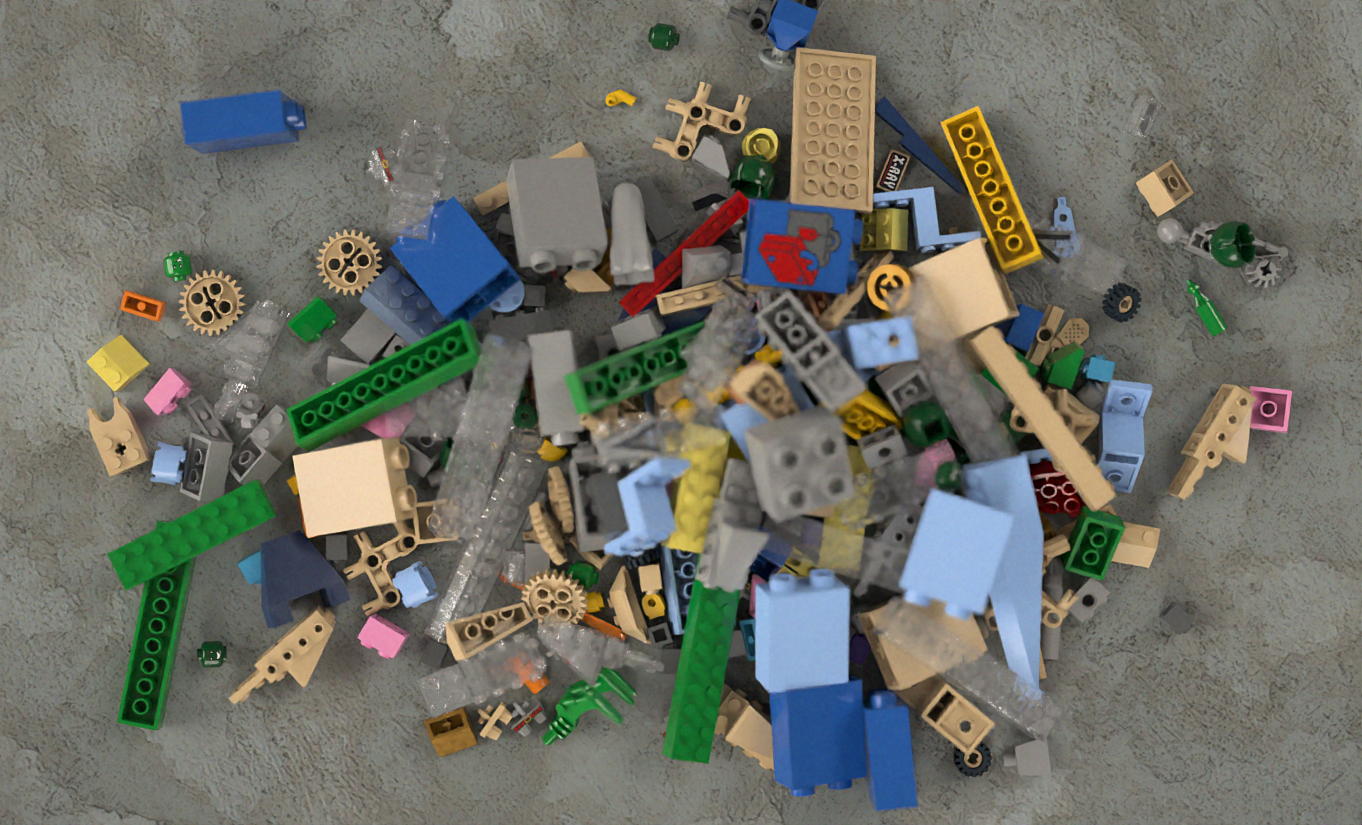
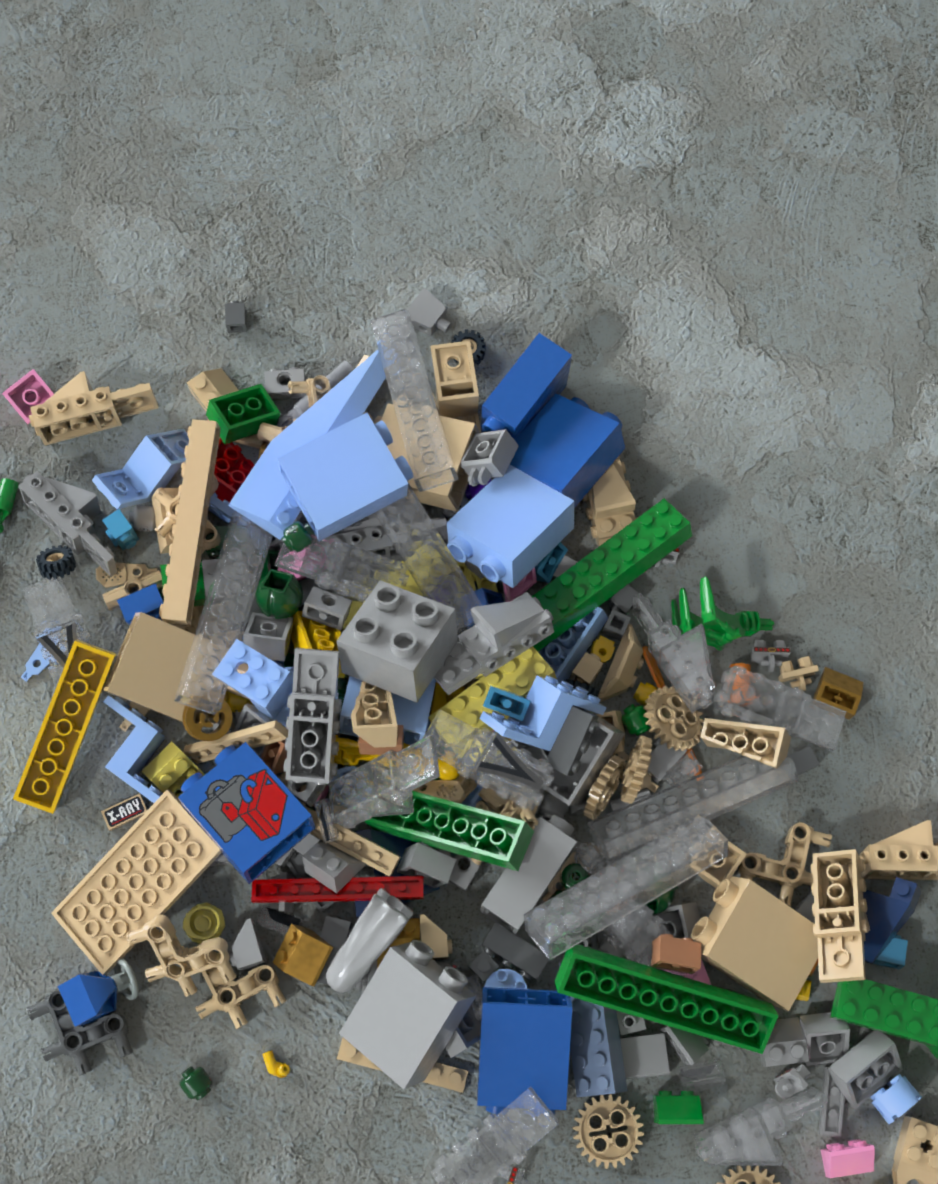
camera: 135 degrees left, 15 degrees down
bright pink brick [358,613,410,659] -> none
light blue brick [393,561,438,608] -> none
light grey piece [427,466,452,488] -> none
yellow piece [537,436,568,462] -> none
dark green piece [729,155,776,200] -> none
dark blue slope [875,97,966,196] -> none
green slope [1040,342,1085,389] -> none
none -> light grey wedge [18,471,117,577]
none -> tan pin [126,915,237,997]
none -> pearl gold slope [273,923,333,986]
none -> light grey hinge [461,429,519,486]
none -> dark azure slope [483,686,531,721]
none -> nougat brick [651,934,702,975]
none -> tan wedge [811,849,870,983]

